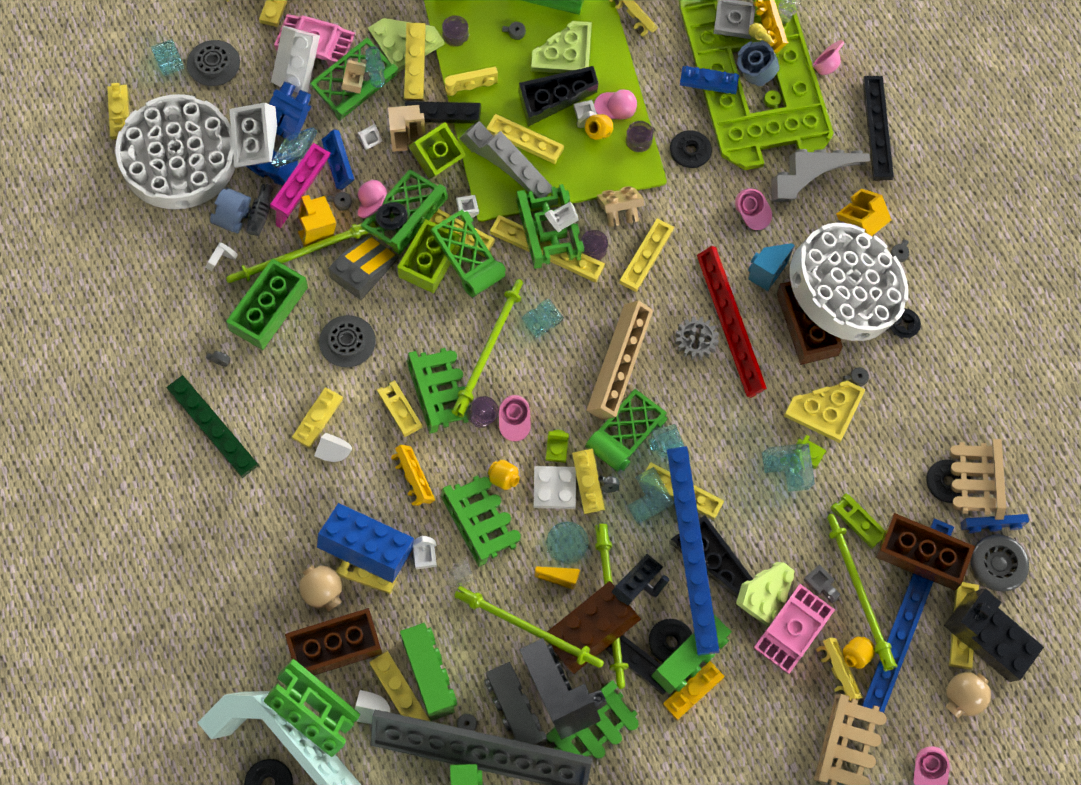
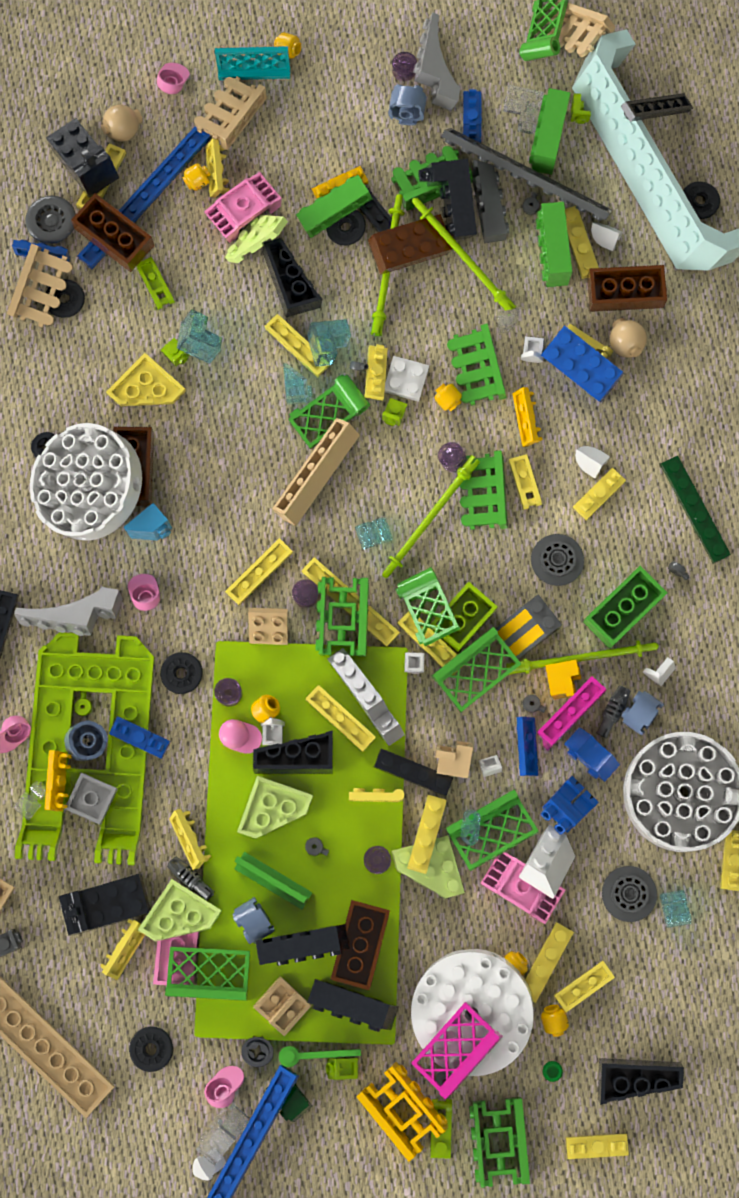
camera: 160 degrees left, 10 degrees up
white slope [229,103,277,168] -> none
bright green fence [264,659,360,757] -> none
clear light blue tile [271,127,318,168] -> none
tan bracket [341,60,366,94] -> none
bright pink cap [357,180,387,218] -> none
black gear [376,202,408,232] -> none
lime brick [408,122,466,179] -> none
bright pink cap [499,395,531,441] -> none
yellow slope [534,566,580,590] -> none
white tile [545,202,579,233] -> none
clear light blue tile [546,521,589,564] -> none
black plate [611,554,670,606] -> none
blue plate [667,446,720,656] -> none
light grey gear [675,317,719,360] -> none
red plate [697,246,767,398] -> none
light yellow bar [748,23,773,43] -> none
flat silver plate [804,565,840,604] -> none
lime bar [827,513,897,671] -> none
yellow plate [836,188,891,236] -> none
dark grey piece [843,367,869,386] -> none
dark grey piece [891,239,909,262] -> none

